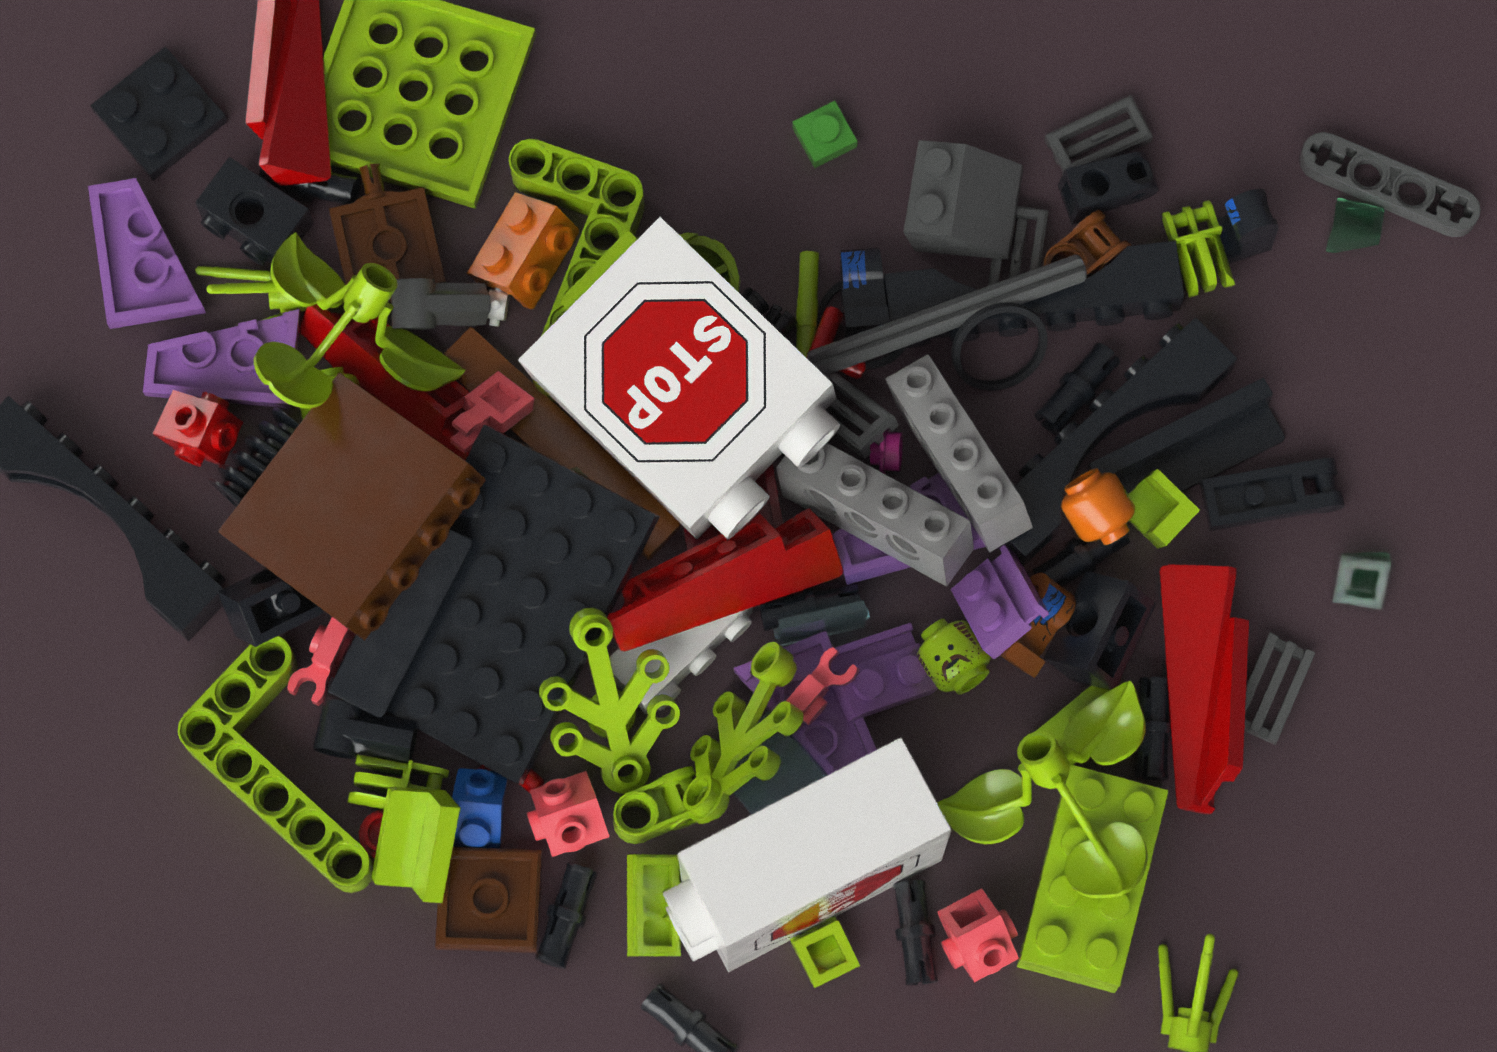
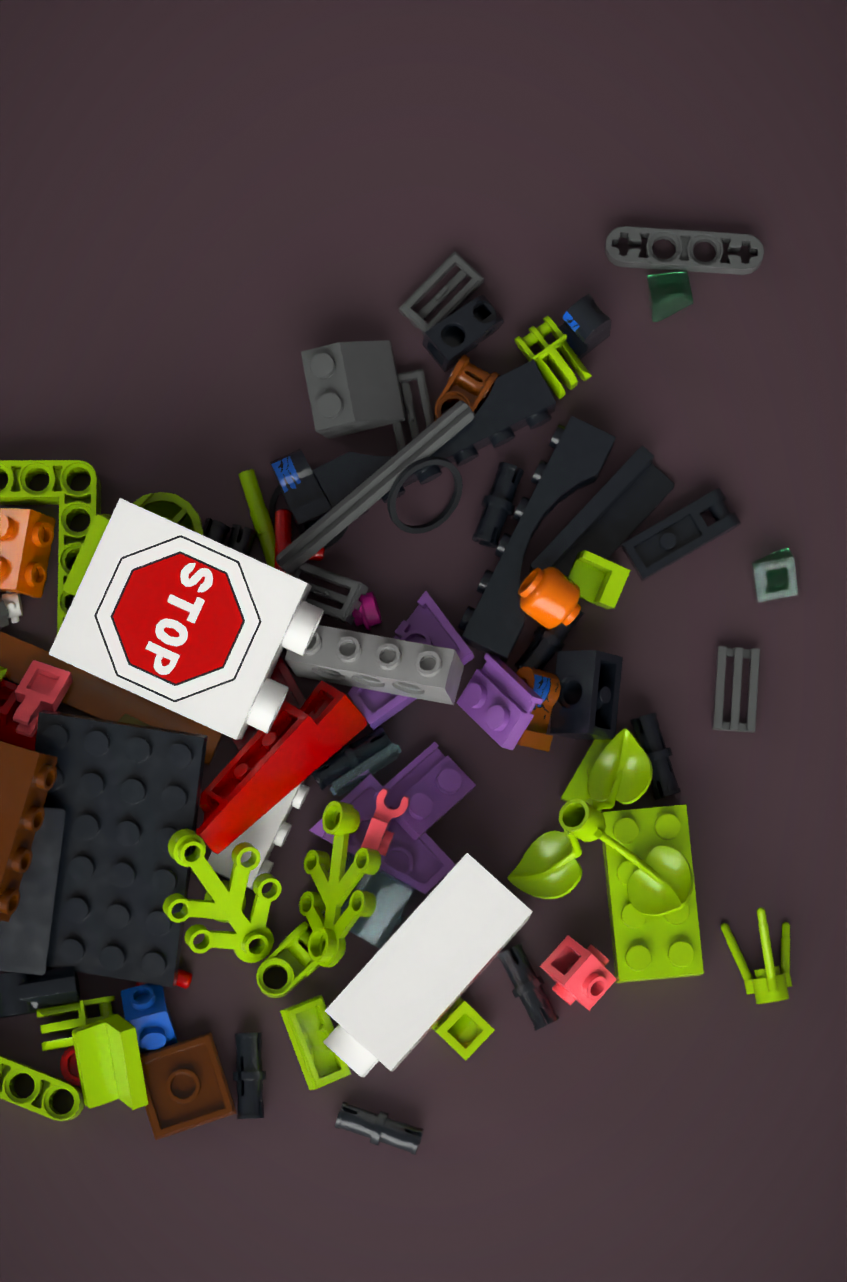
camera: 20 degrees left, 5 degrees up
coral brick [527,771,609,857] -> none
bright green plate [792,101,857,168] -> none
light grey brick [885,354,1033,553] -> none
lime head [917,619,991,695] -> none
red wedge [1160,564,1249,815] -> none

